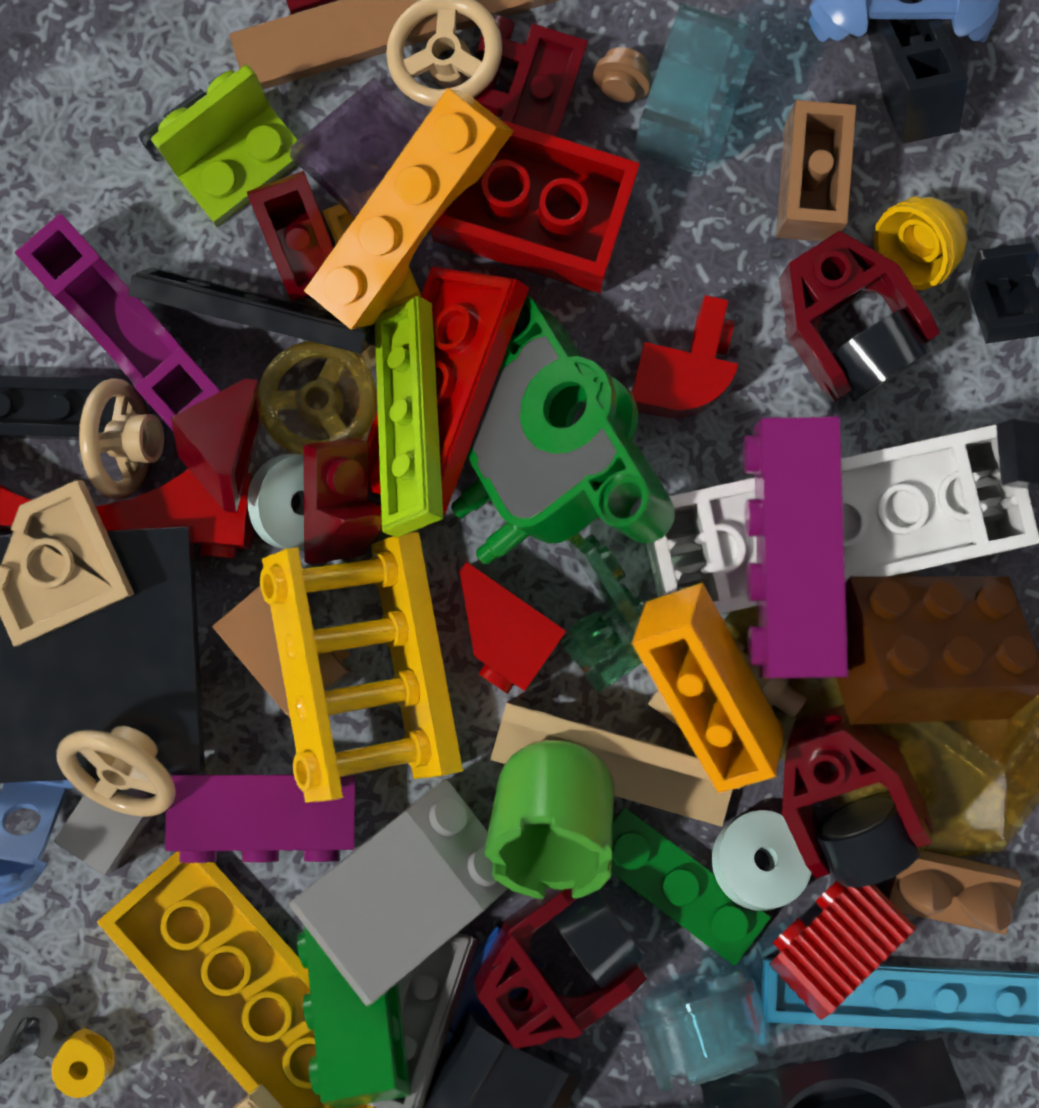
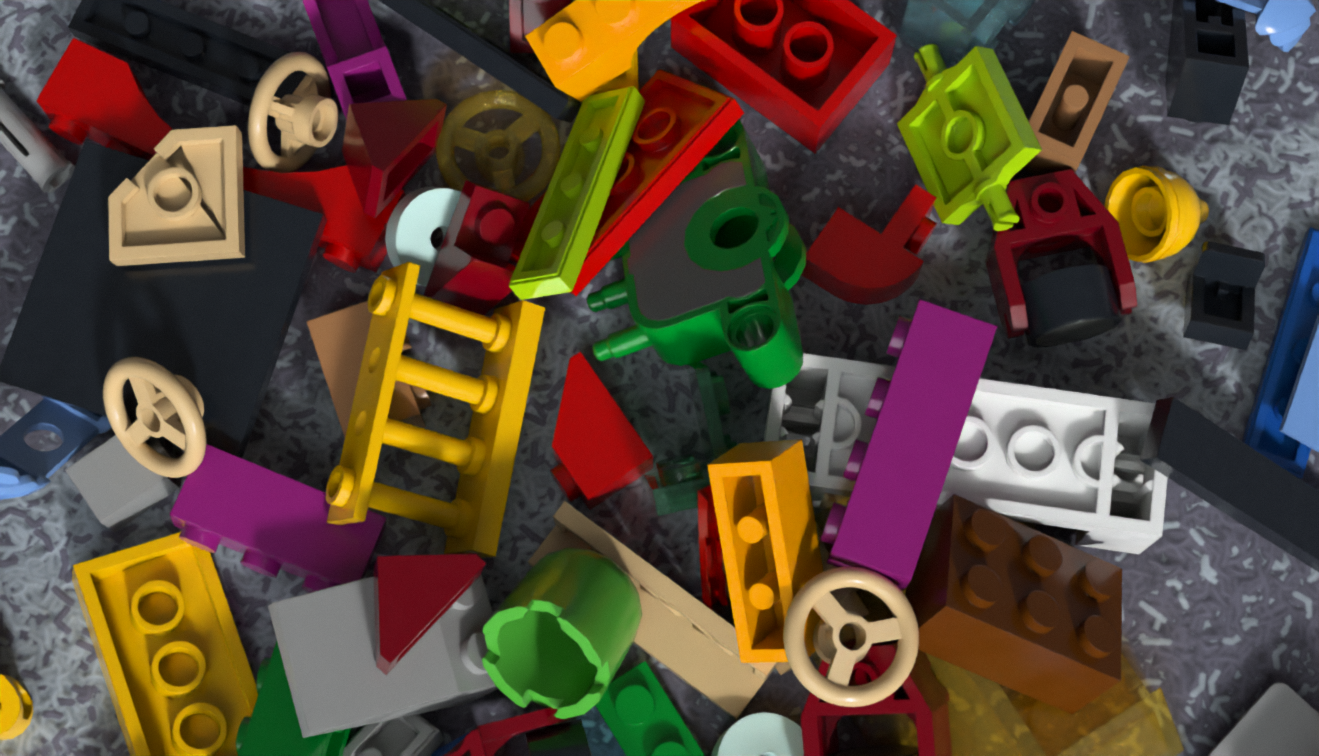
camera: 20 degrees right, 10 degrees down
none -> dark red slope [374,554,486,675]
none -> red piece [698,484,728,611]
none -> tan piece [783,566,919,707]
none -> lime plate [897,44,1042,231]

